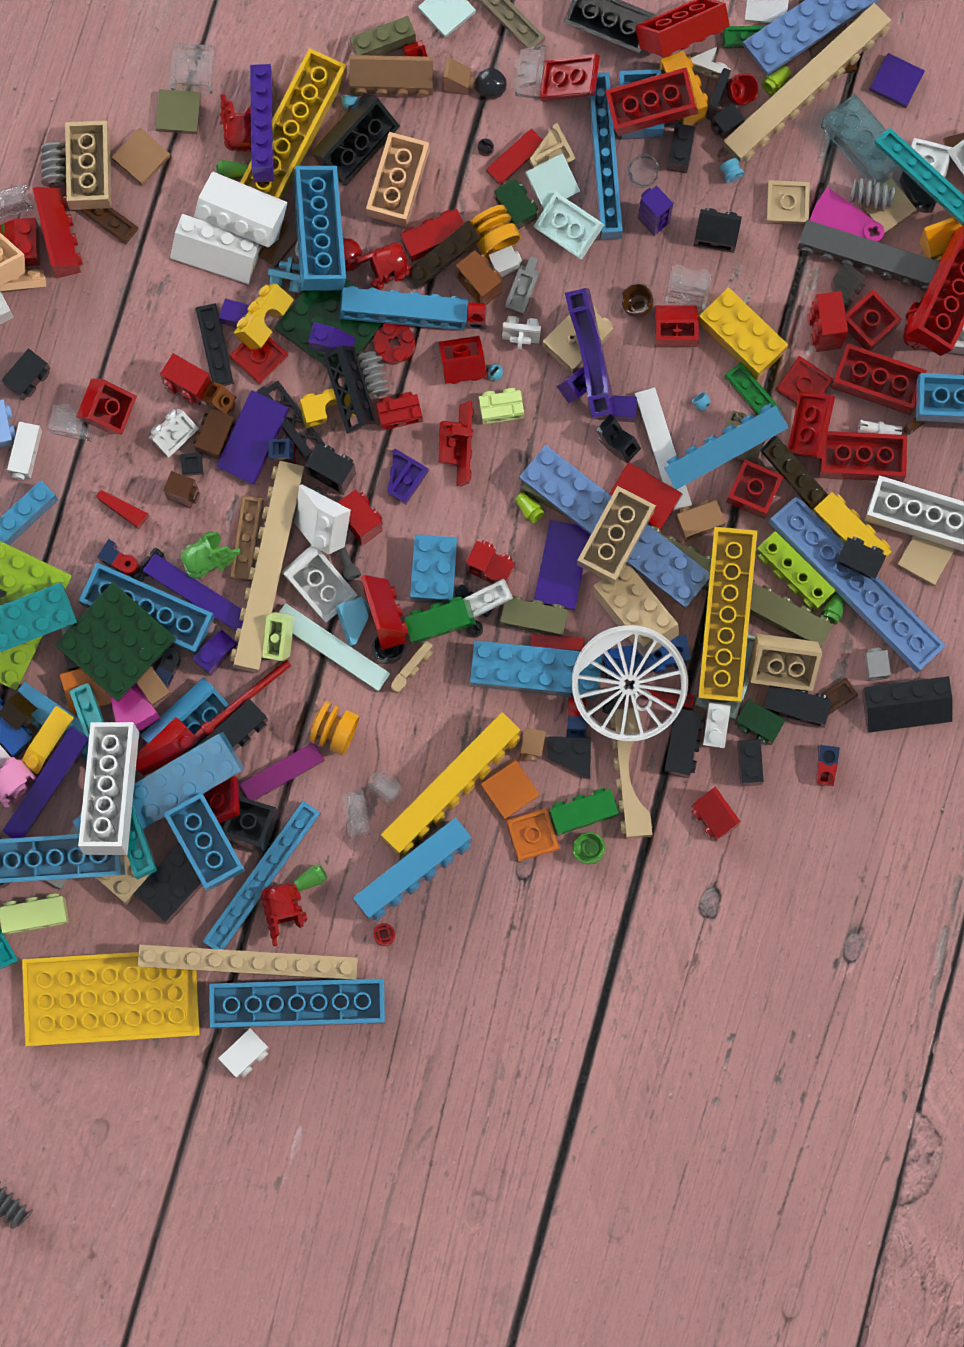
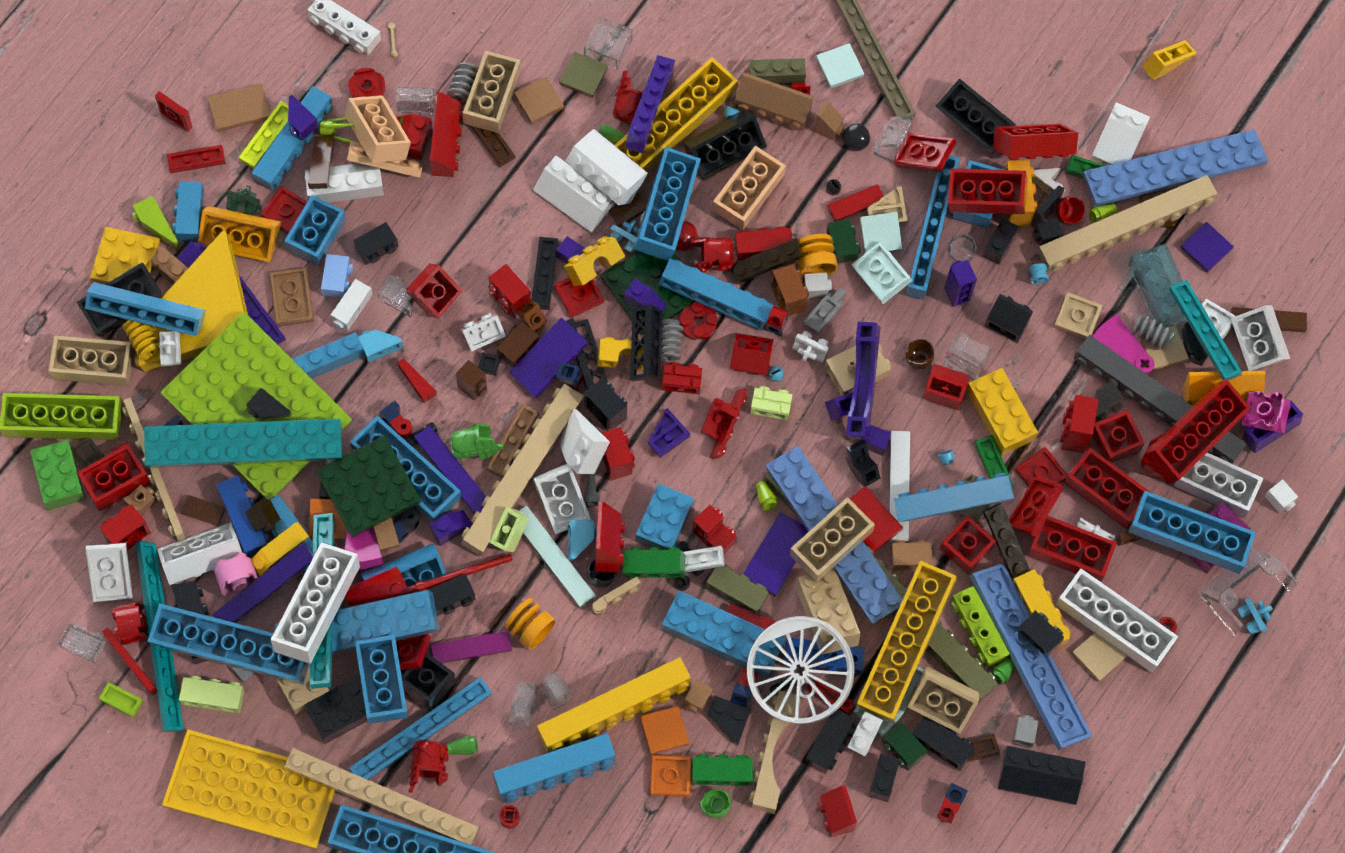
camera: 15 degrees right, 10 degrees down
none -> medium azure slope [358,329,403,363]

